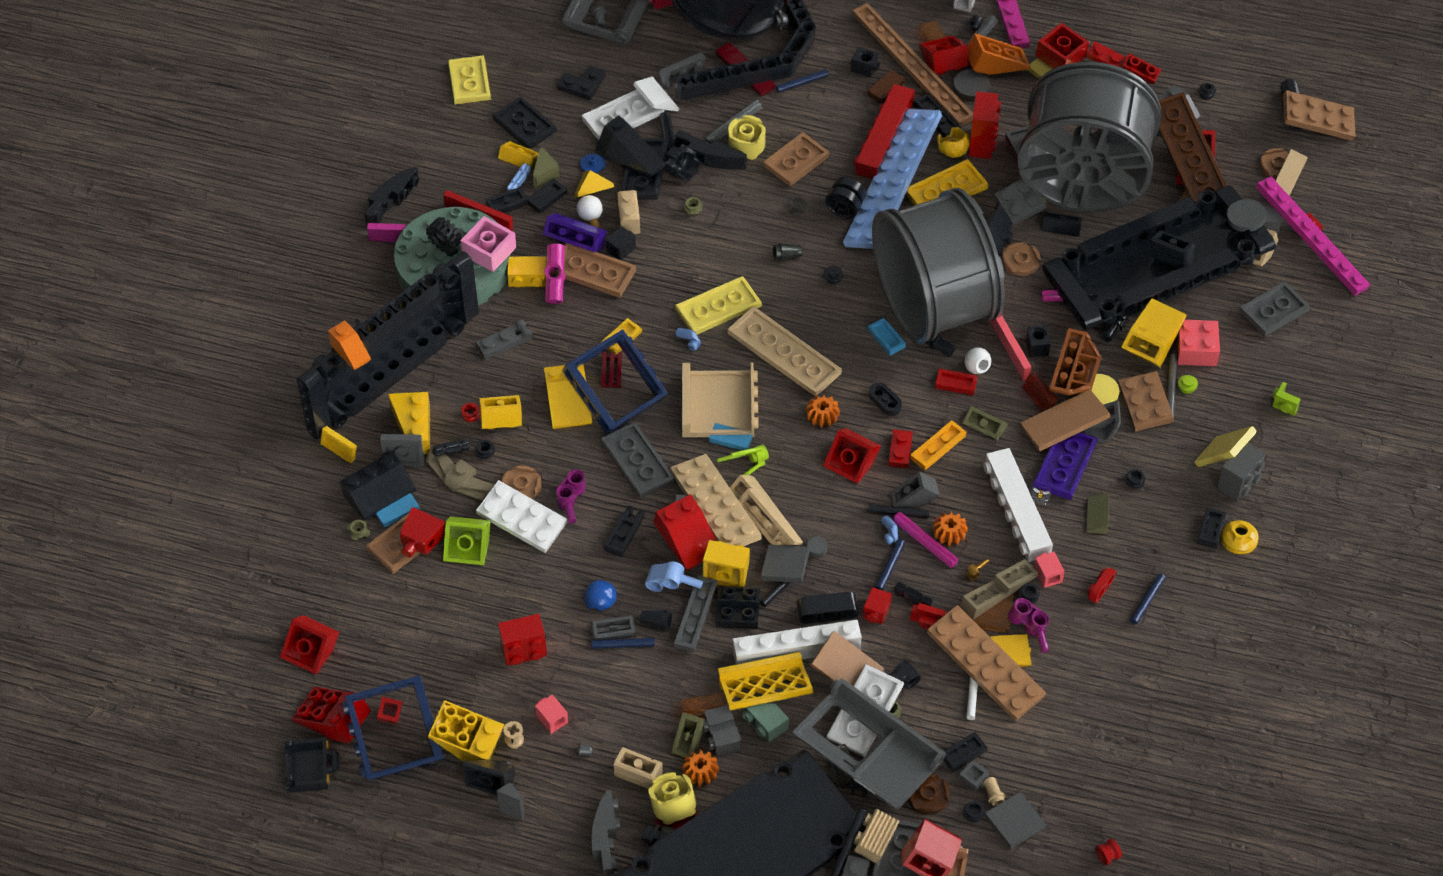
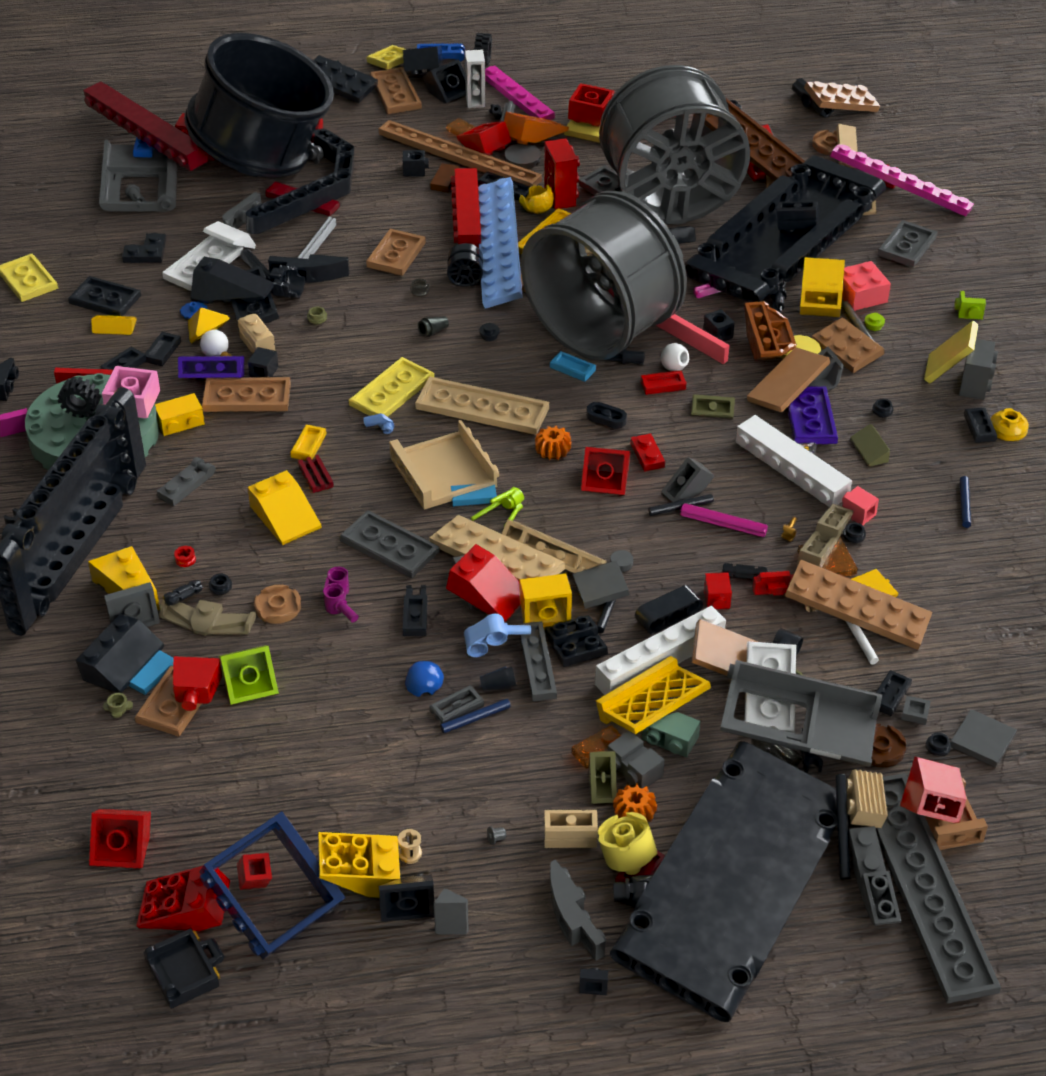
camera: 25 degrees left, 10 degrees down
yellow tile [320,426,357,463] -> none
orange slope [328,320,371,370] -> none
white plate [476,480,567,553] -> none
yellow brick [479,395,522,429] -> none
red brick [498,614,547,666] -> none
light blue axle [506,164,531,191] -> none
olive slope [533,148,559,188] -> none
coral brick [535,694,568,734] -> none
dark pink piece [545,244,566,304] -> none
dark blue window [562,329,668,435] -> none
light yellow brick [728,115,766,160] -> none
dark blue bar [776,69,828,93] -> none
dark blue bar [875,539,905,591] -> none
medium blue arm [881,516,898,545] -> none
light orange plate [910,420,966,471] -> none
orange gear [933,511,968,546] -> none
tan pin [983,777,1005,806] -> none
magenta beam [1008,598,1049,653] -> none
clear red tile [1022,372,1058,412] -> none
red plate [1087,567,1117,604] -> none
dark grey tile [1227,199,1266,232] -> none

